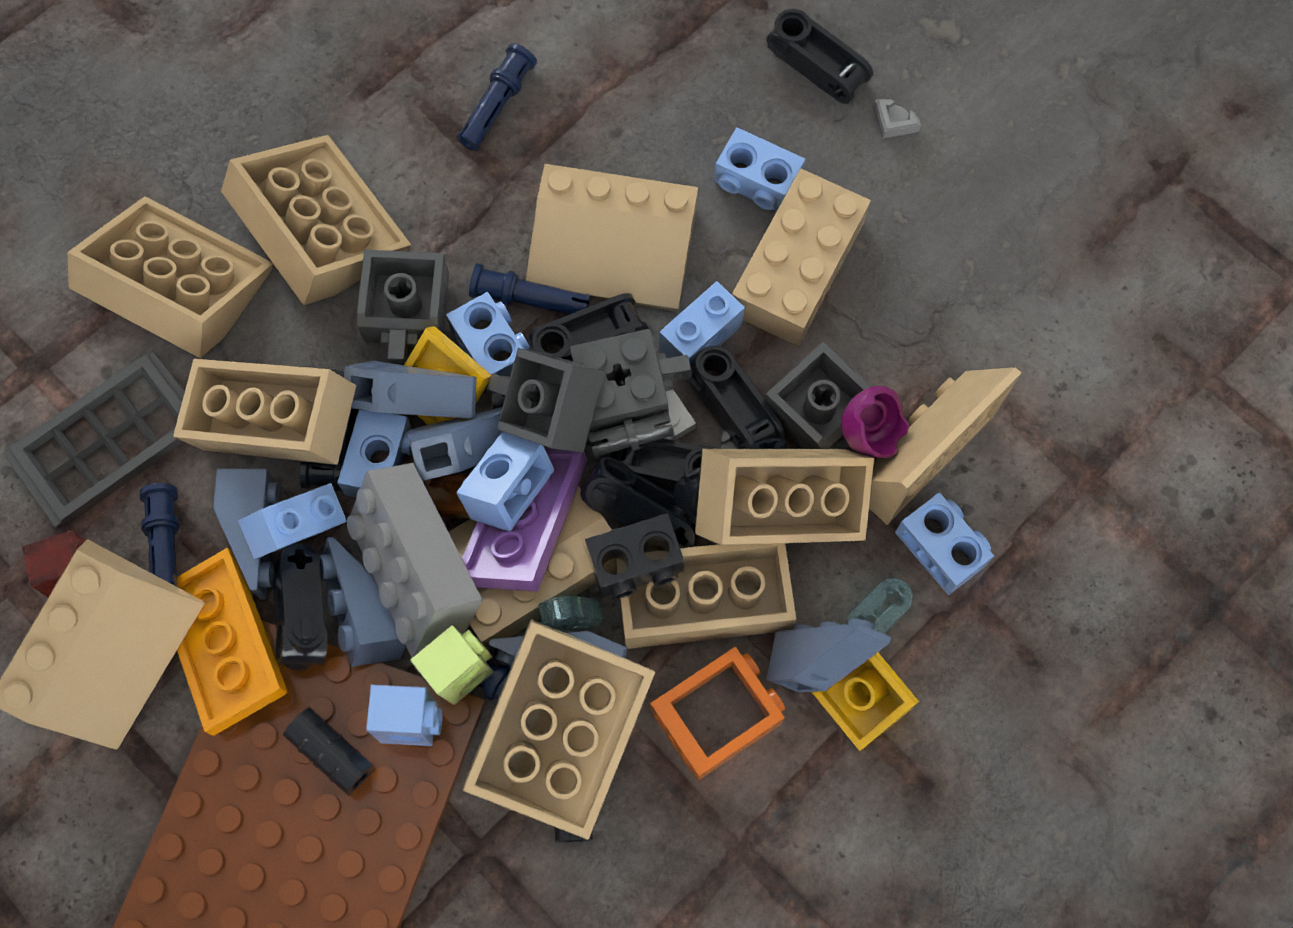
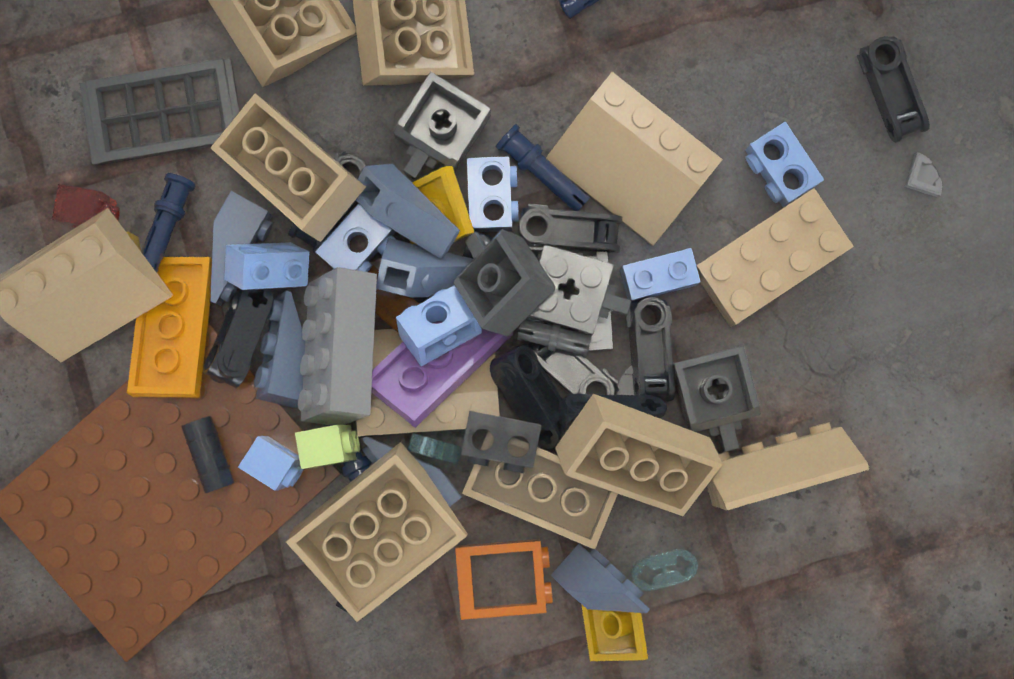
camera: 25 degrees right, 15 degrees up
magenta hair [840,386,909,458] -> none
light blue brick [895,492,994,596] -> none

